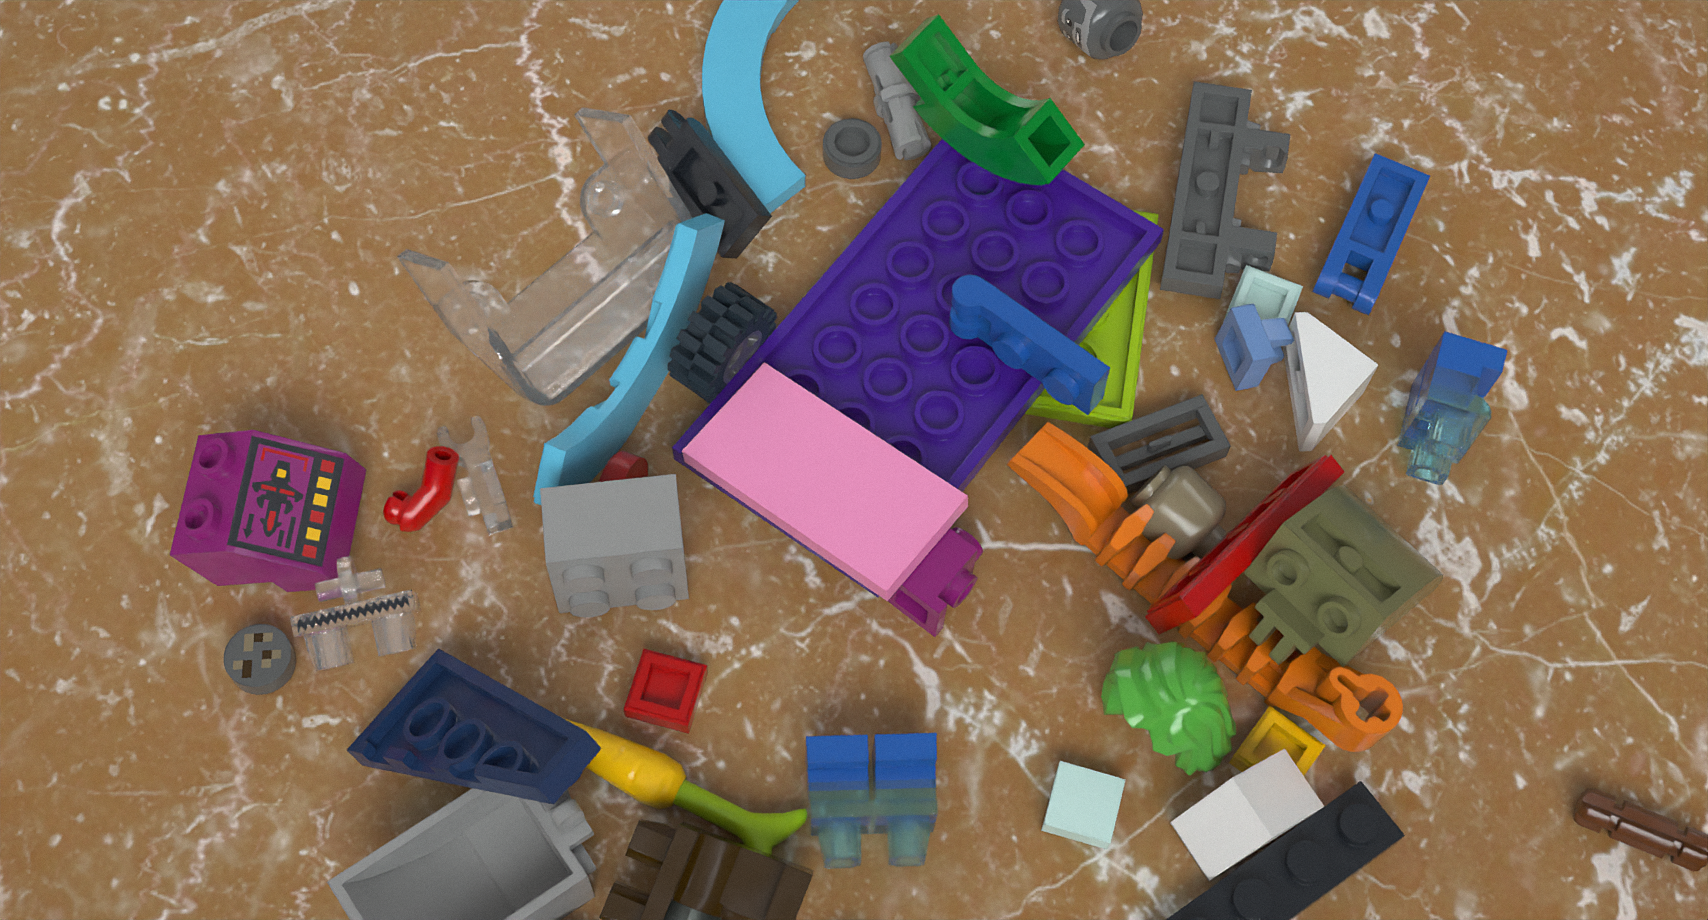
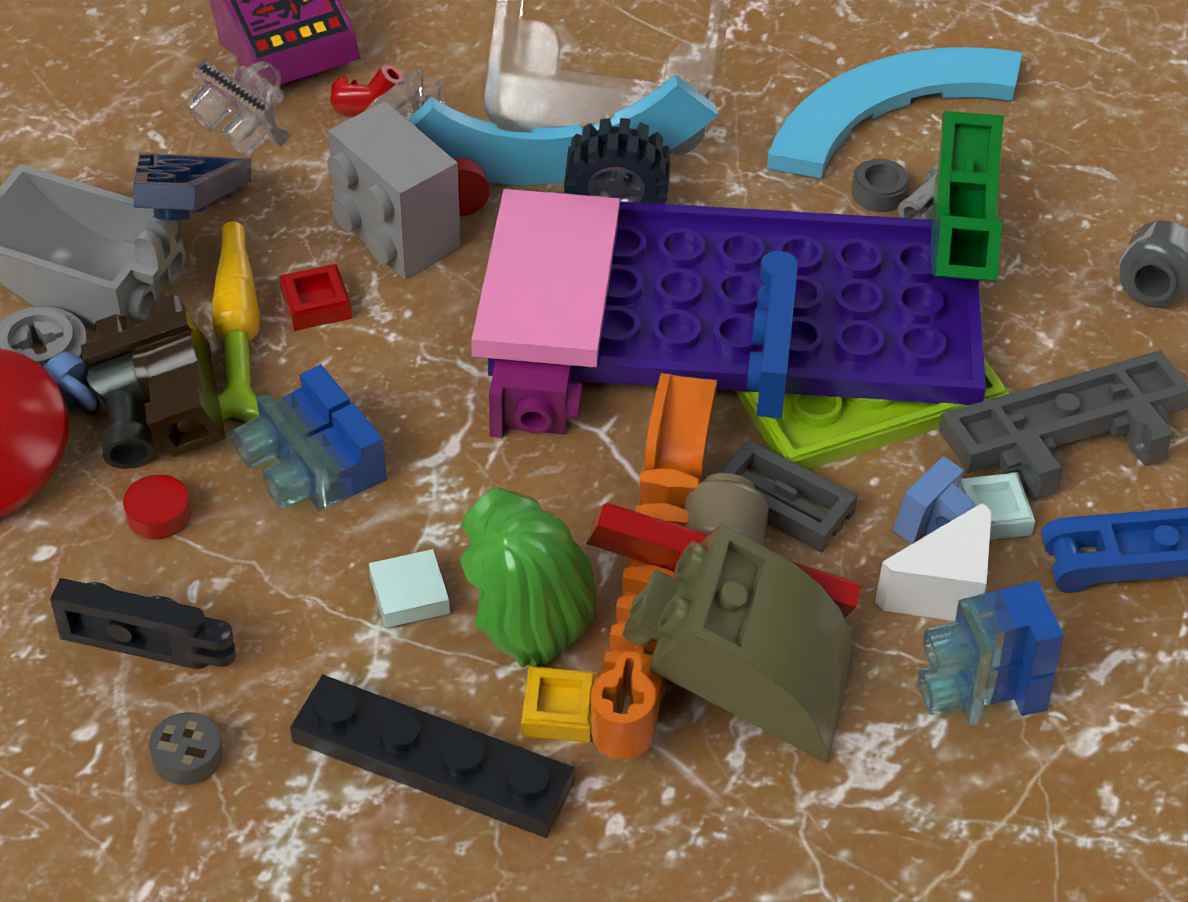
camera: 60 degrees right, 15 degrees down
dark grey tile [224,624,296,695] -> none
black hinge [647,110,772,259] -> none
white slope [1170,749,1324,881] -> none

